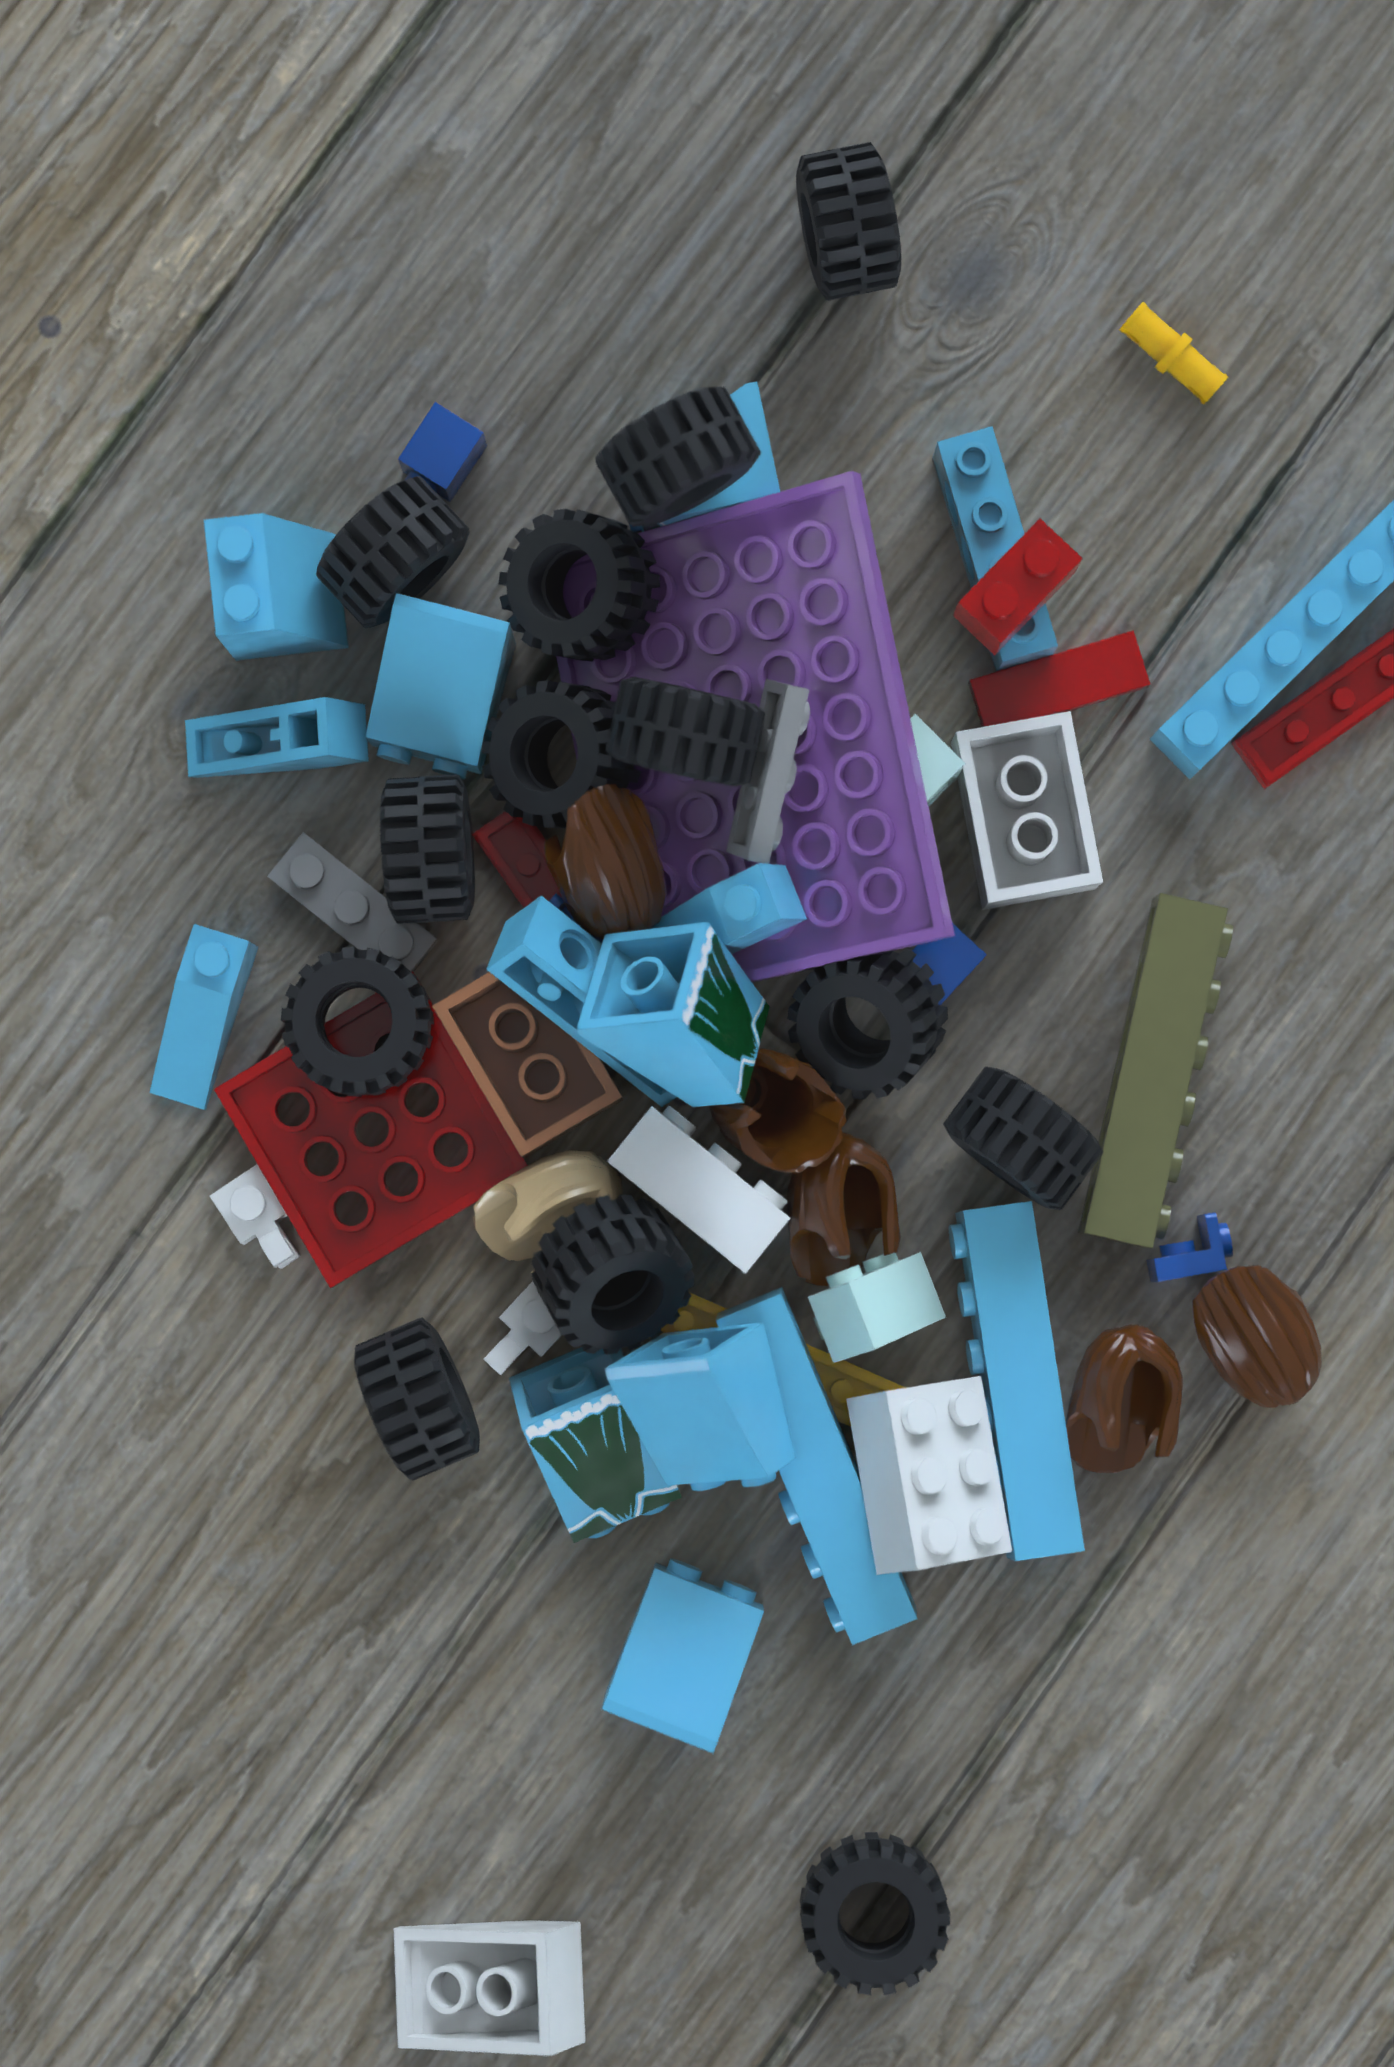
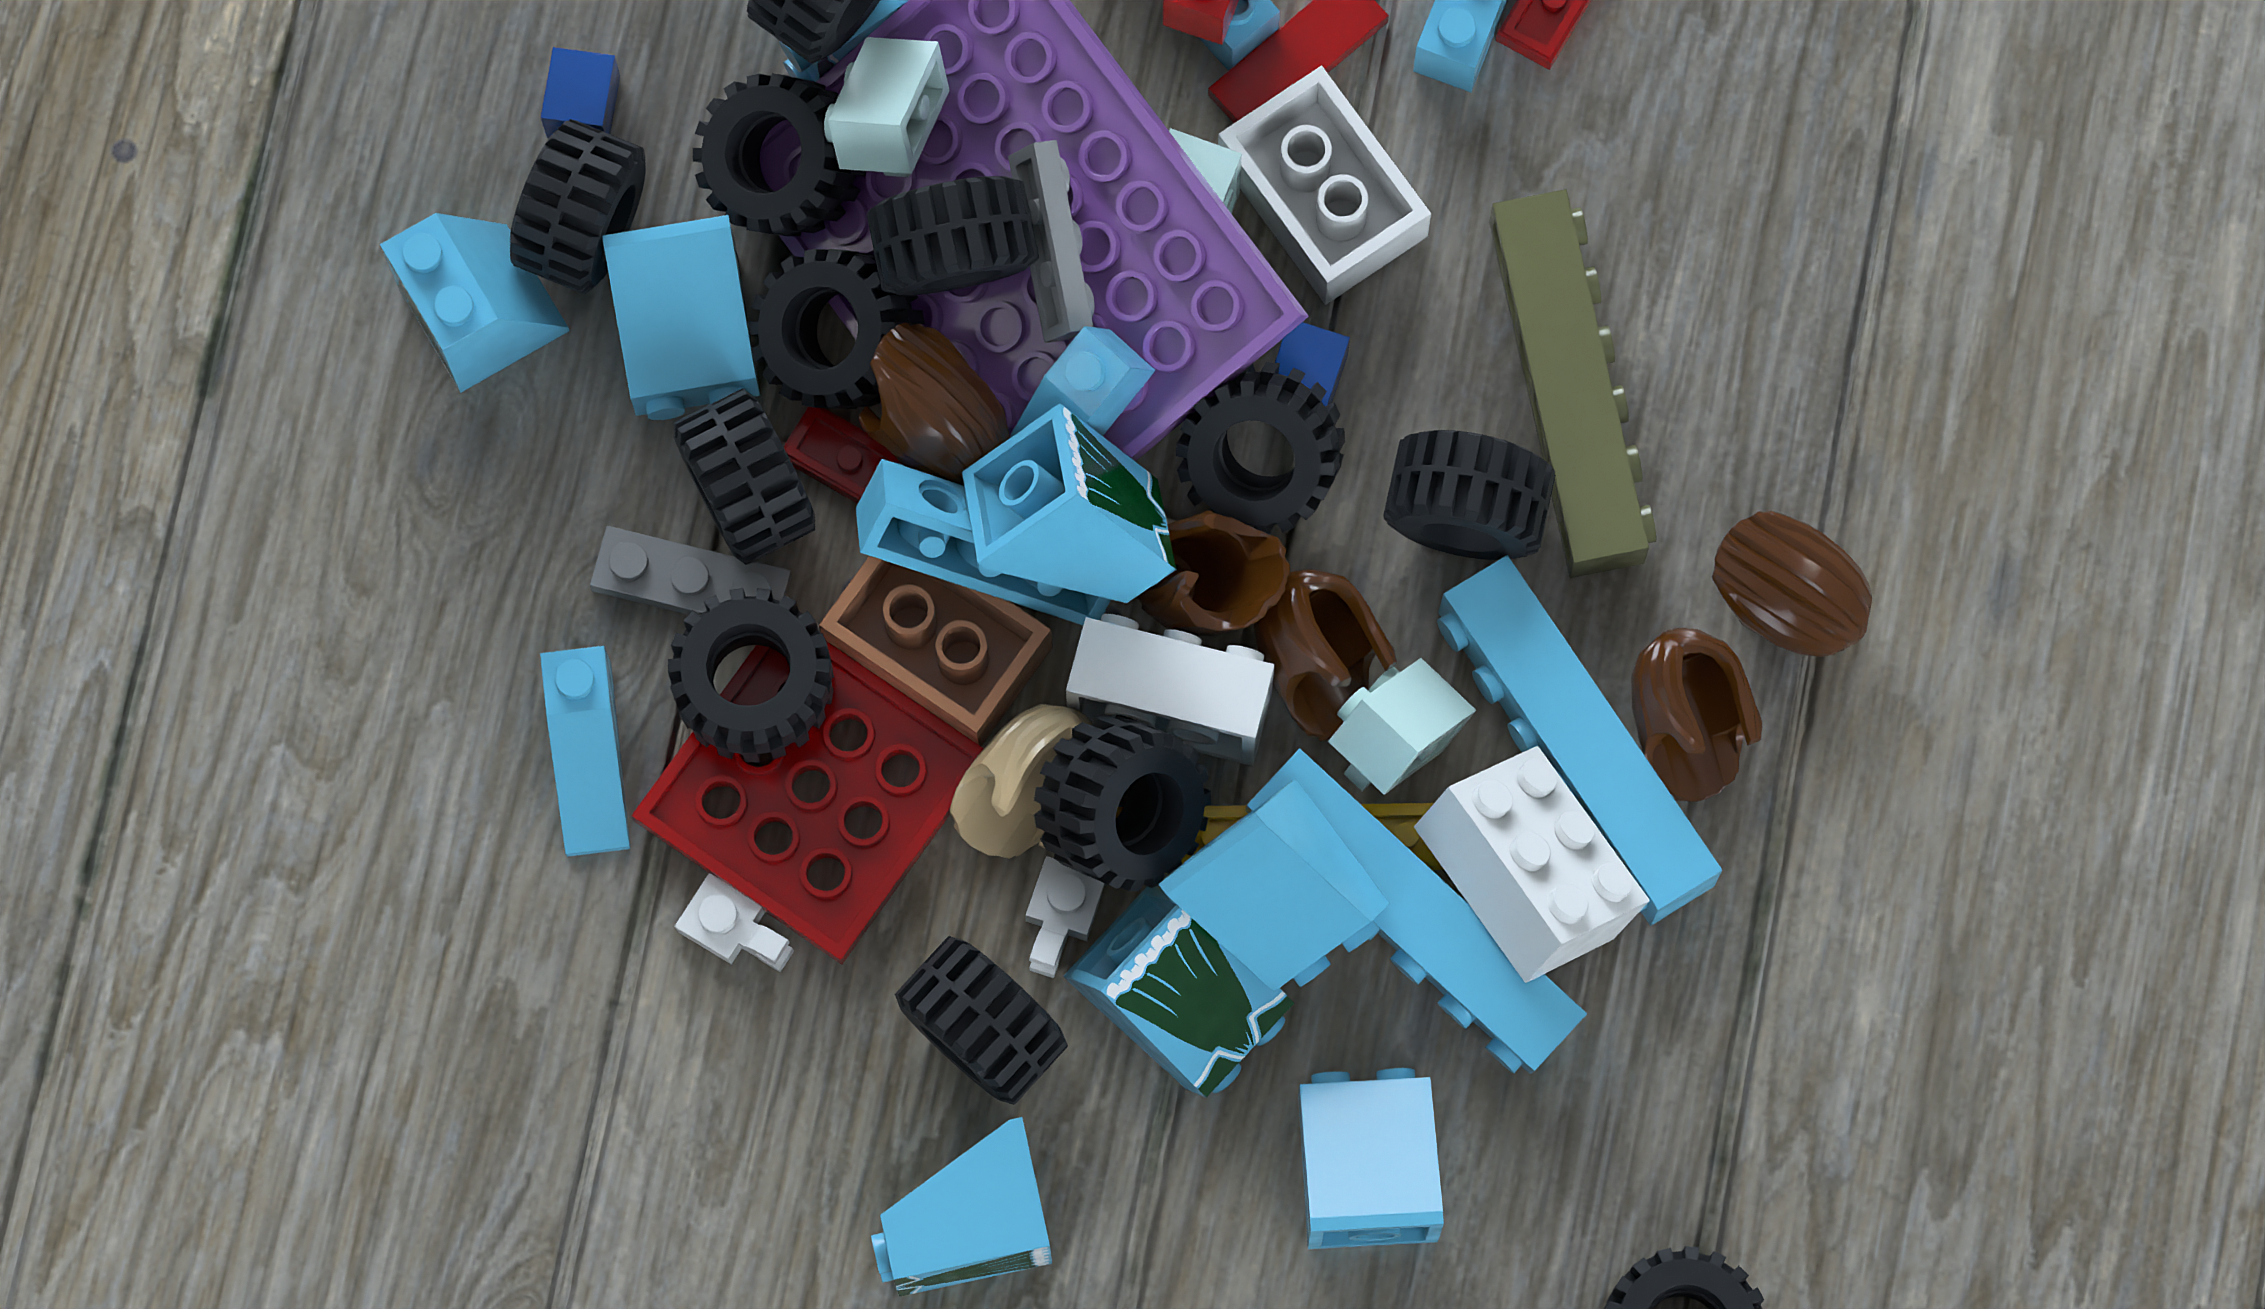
camera: 25 degrees left, 10 degrees down
medium azure slope [185,697,369,778] -> none
blue bracket [1146,1212,1233,1283] -> none
none -> light aqua brick [824,37,950,177]
none -> medium azure slope [871,1117,1052,1297]

